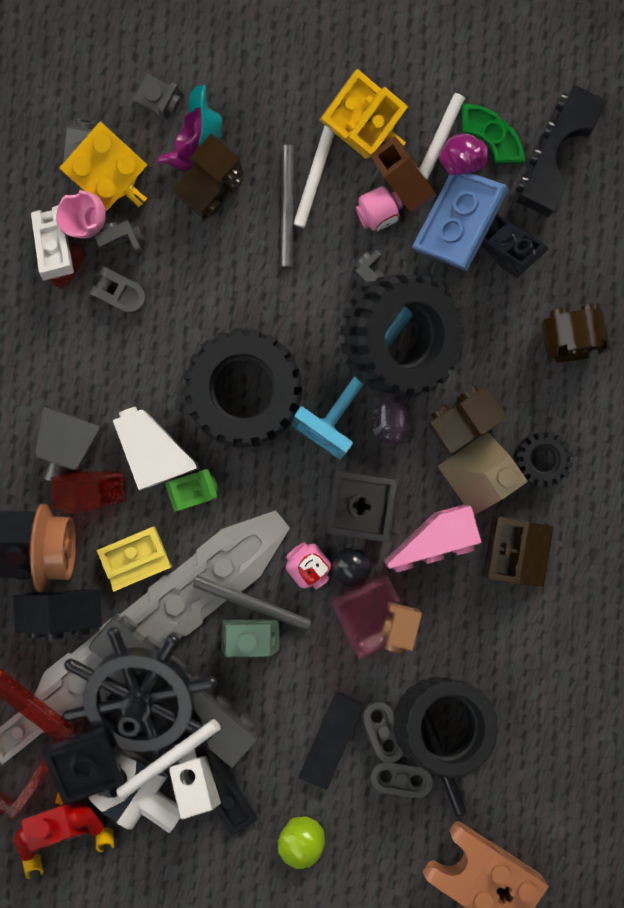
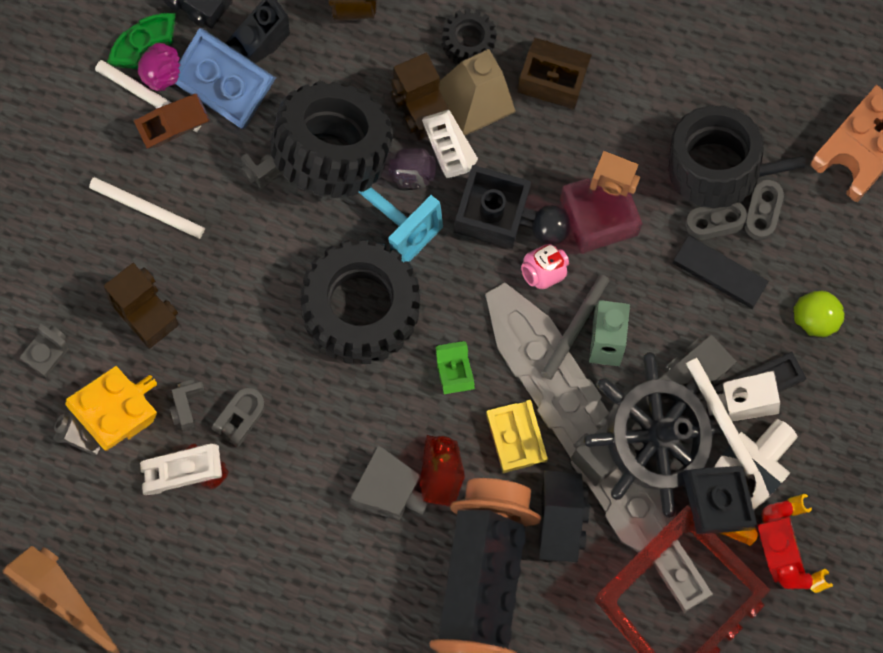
camera: 90 degrees left, 15 degrees down
bright pink hair [56,190,106,239] -> none
white slope [113,407,200,490] -> none
hair [157,85,222,171] -> none
flat silver bar [281,145,294,268] -> none
yellow plate [319,69,408,159] -> none
bright pink head [355,186,403,232] -> none
bright pink slope [384,505,481,572] -> none
none -> white slope [422,110,478,178]

